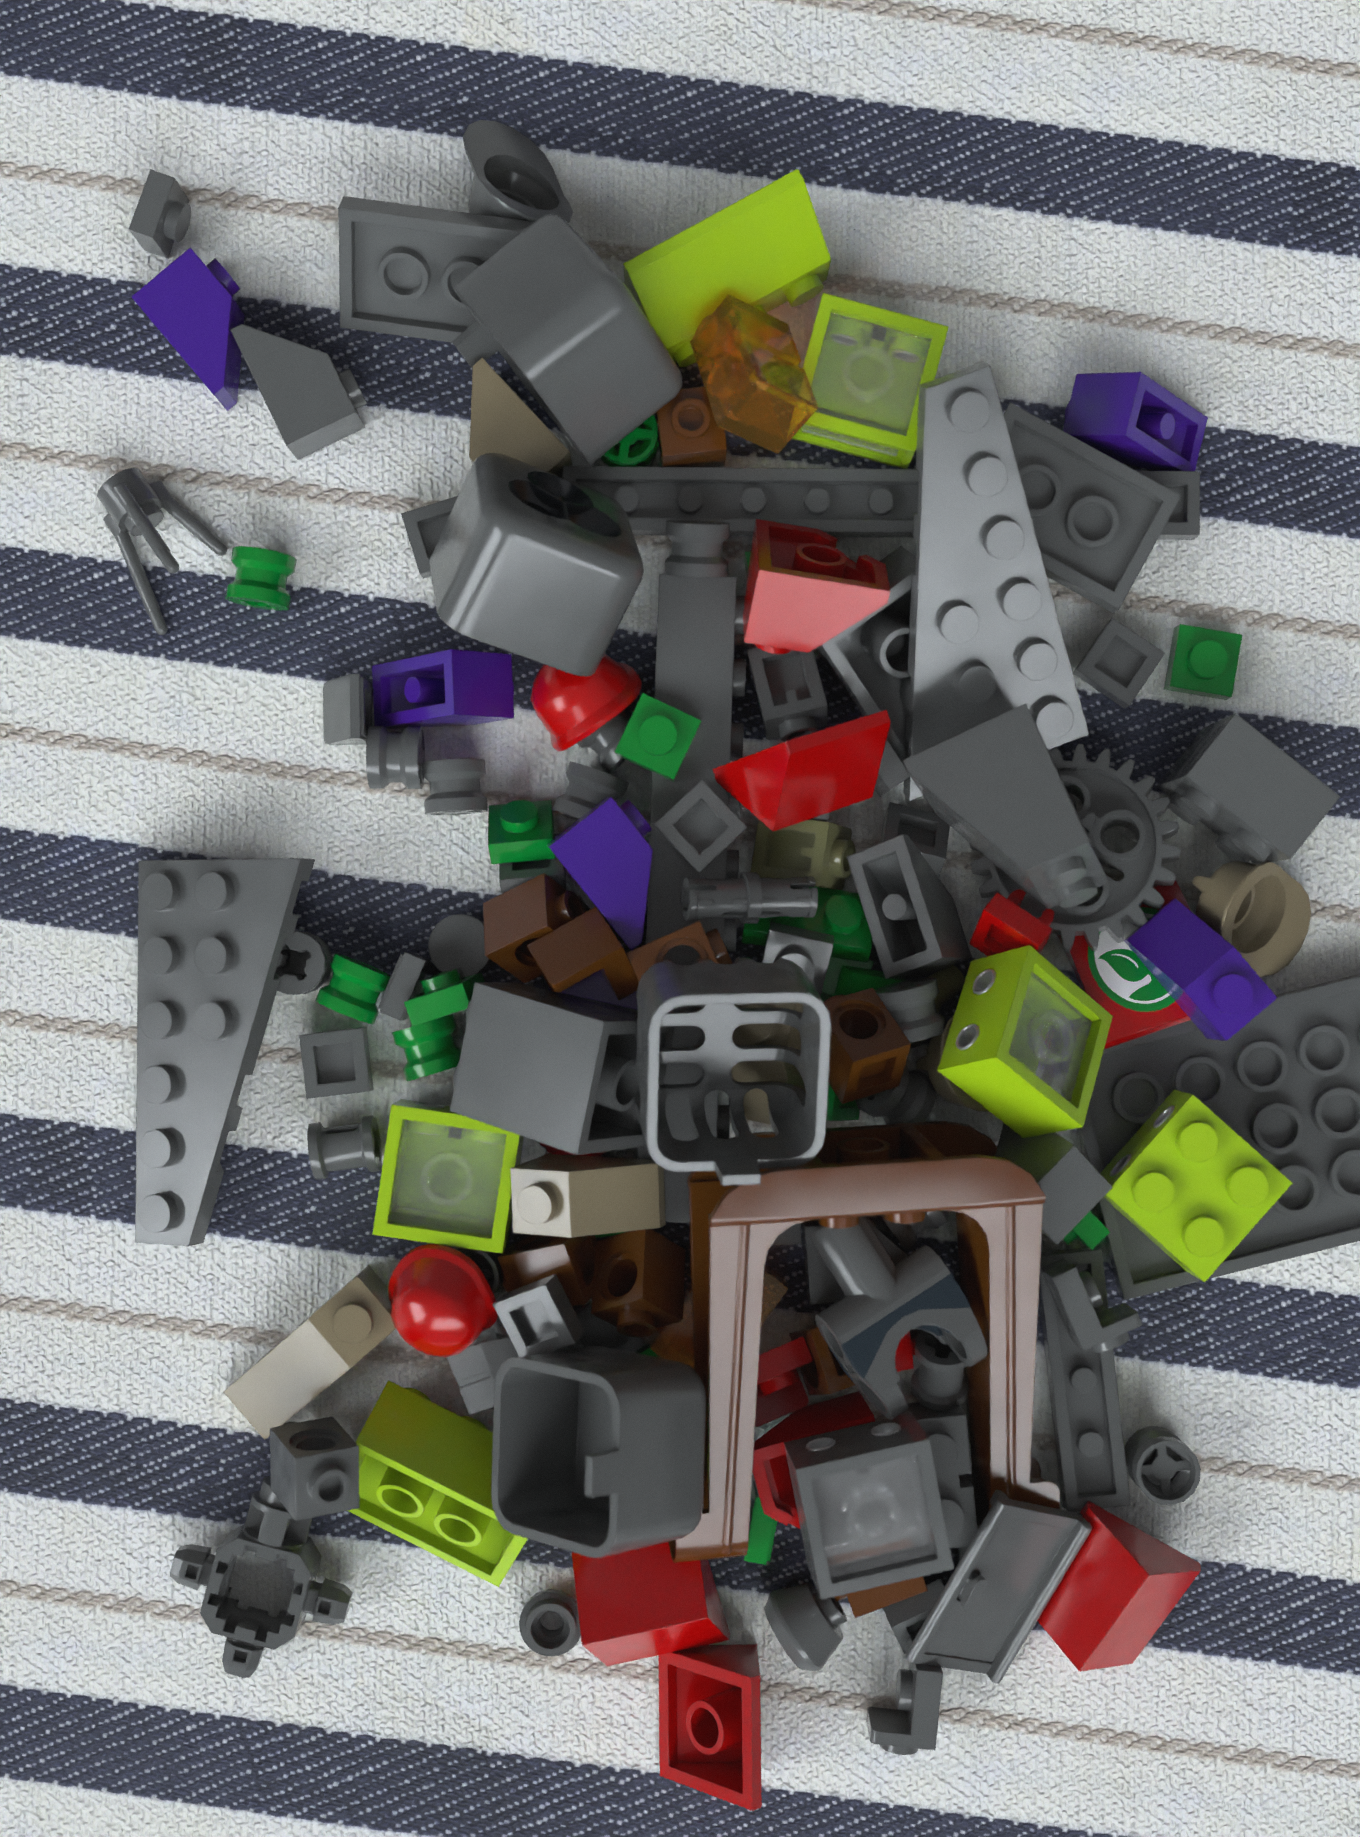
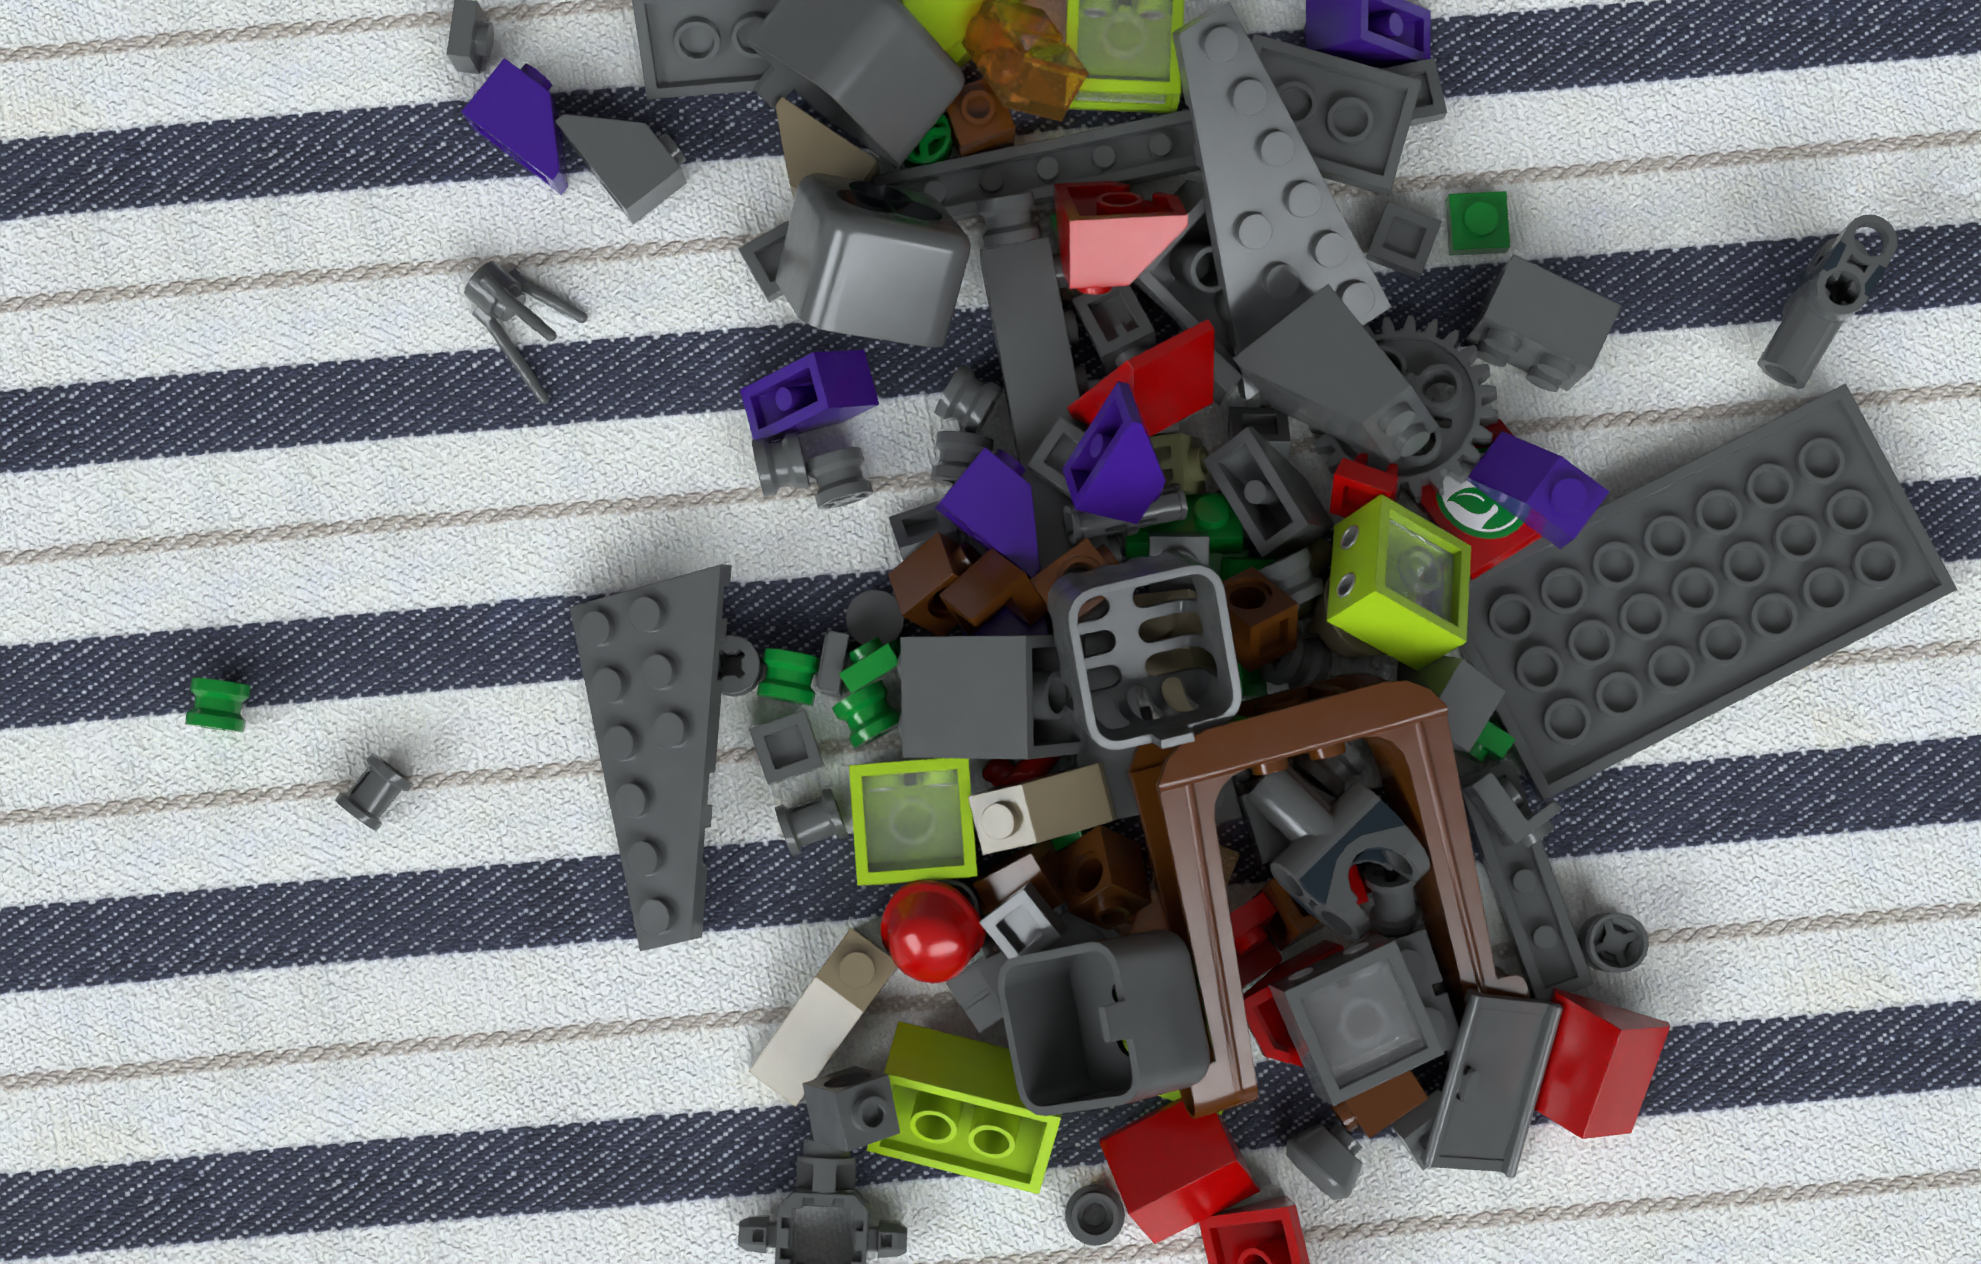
camera: 10 degrees left, 5 degrees down
green wheel [225,546,297,611] -> none
dark grey slope [323,674,372,745] -> none
green plate [488,800,555,864] -> none
red helmet [530,654,642,752] -> none
green plate [615,693,702,782] -> none
green tile [743,1481,777,1565] -> none
dark grey bracket [866,1662,943,1755] -> none
lime piece [1100,1089,1292,1283] -> none
dark tan piece [1191,860,1311,977] -> none
none -> dark purple slope [1063,381,1166,524]

